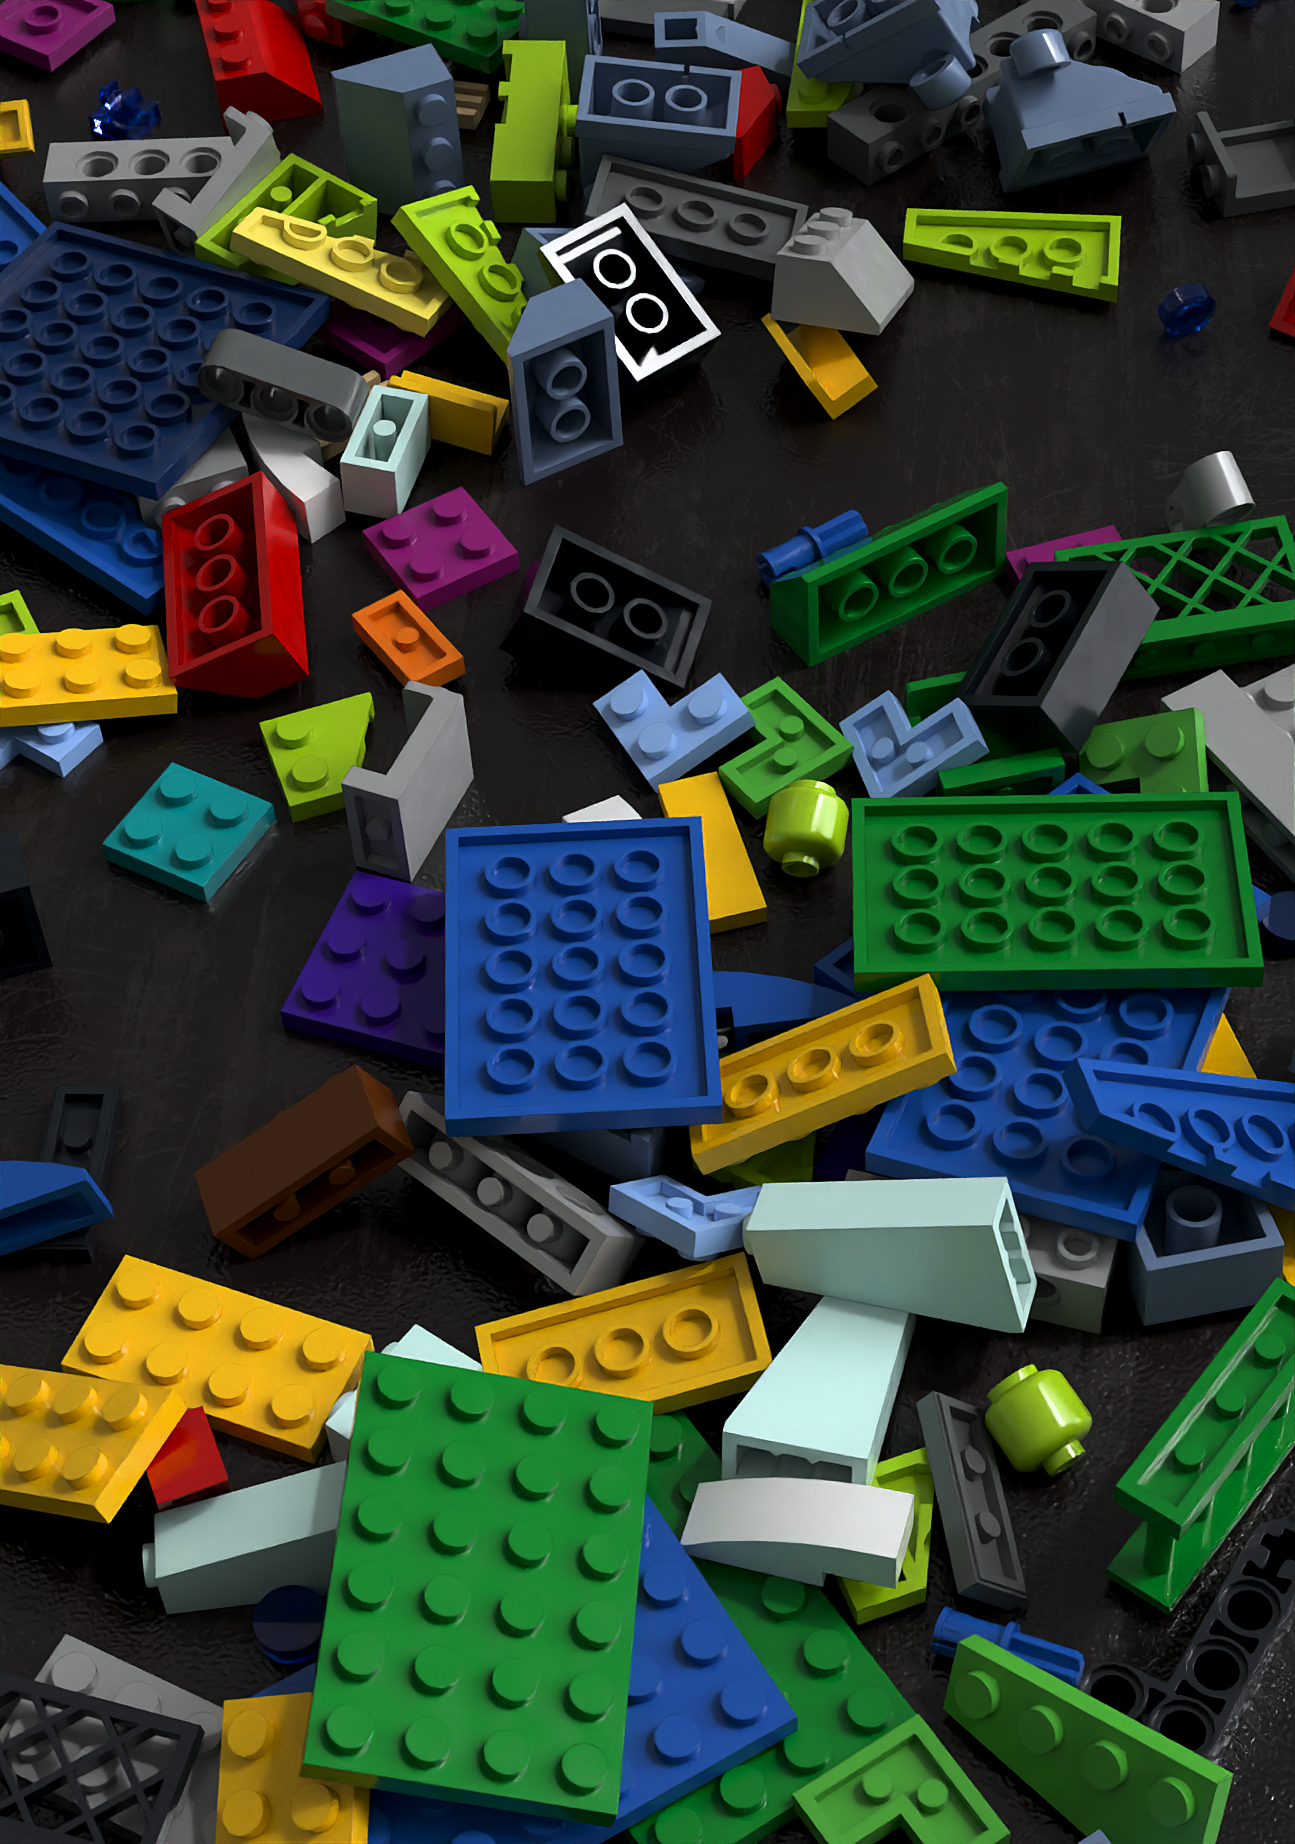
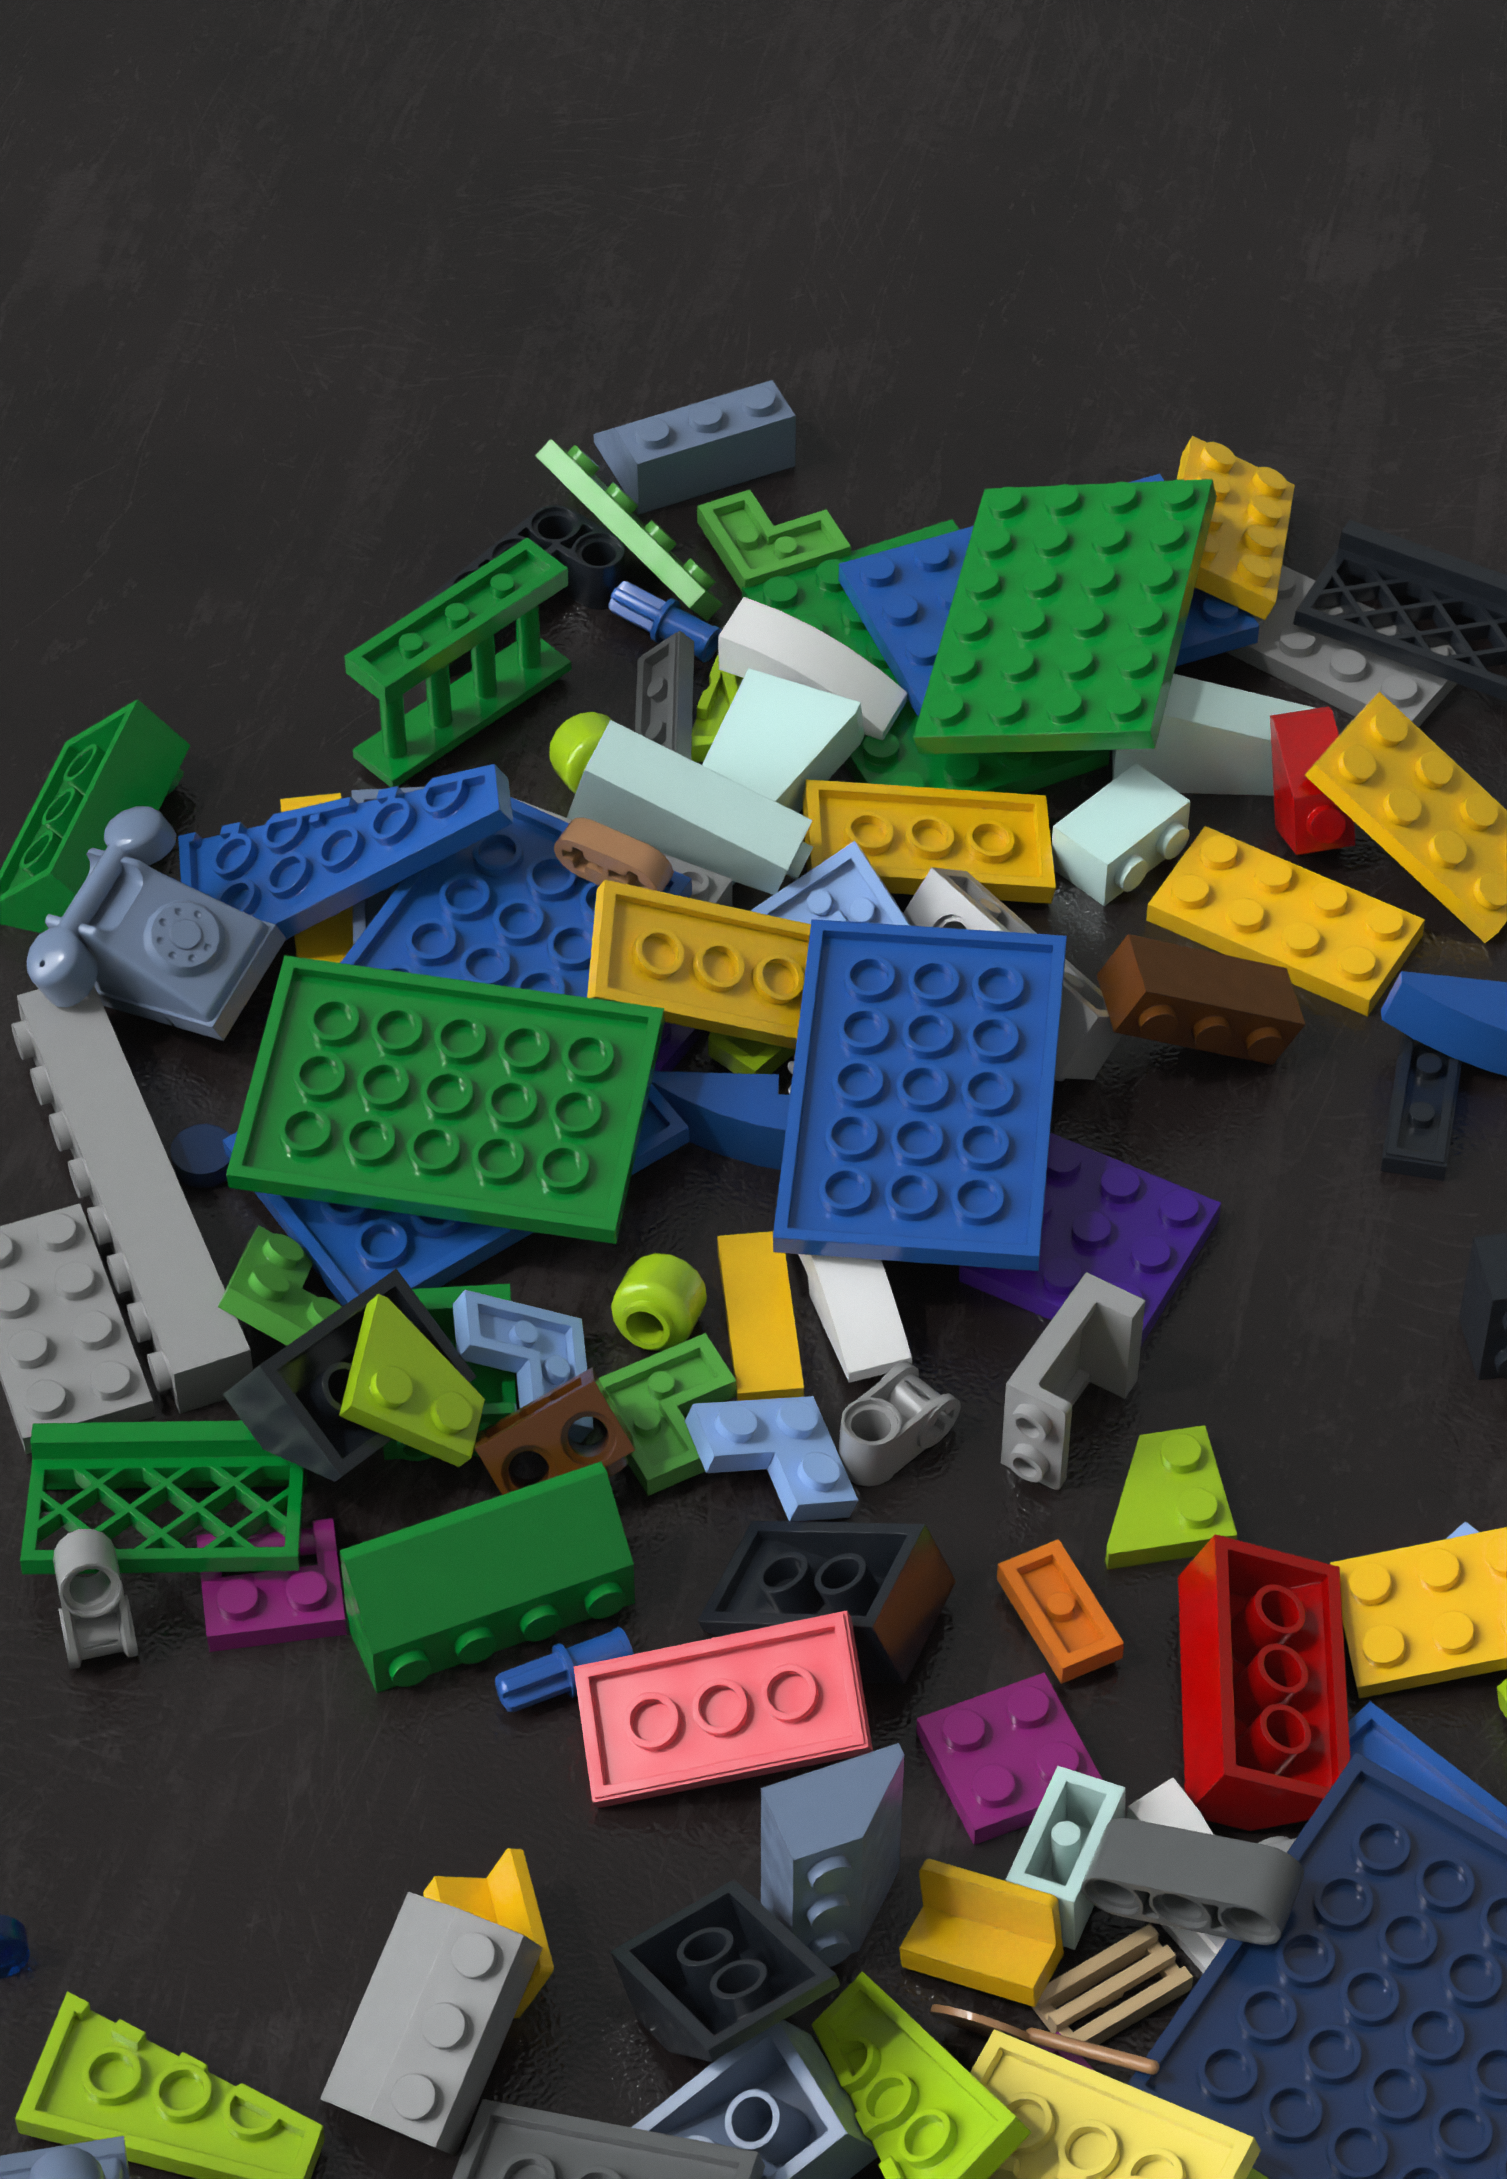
camera: 175 degrees left, 0 degrees up
teal plate [102,762,276,903] -> none
none -> lime wing [339,1294,485,1467]
none -> reddish brown brick [475,1368,635,1495]
none -> medium nougat beam [554,817,674,892]
none -> coral tile [574,1611,873,1808]
none -> light grey piece [838,1361,961,1487]
none -> medium nougat piece [930,2004,1160,2075]

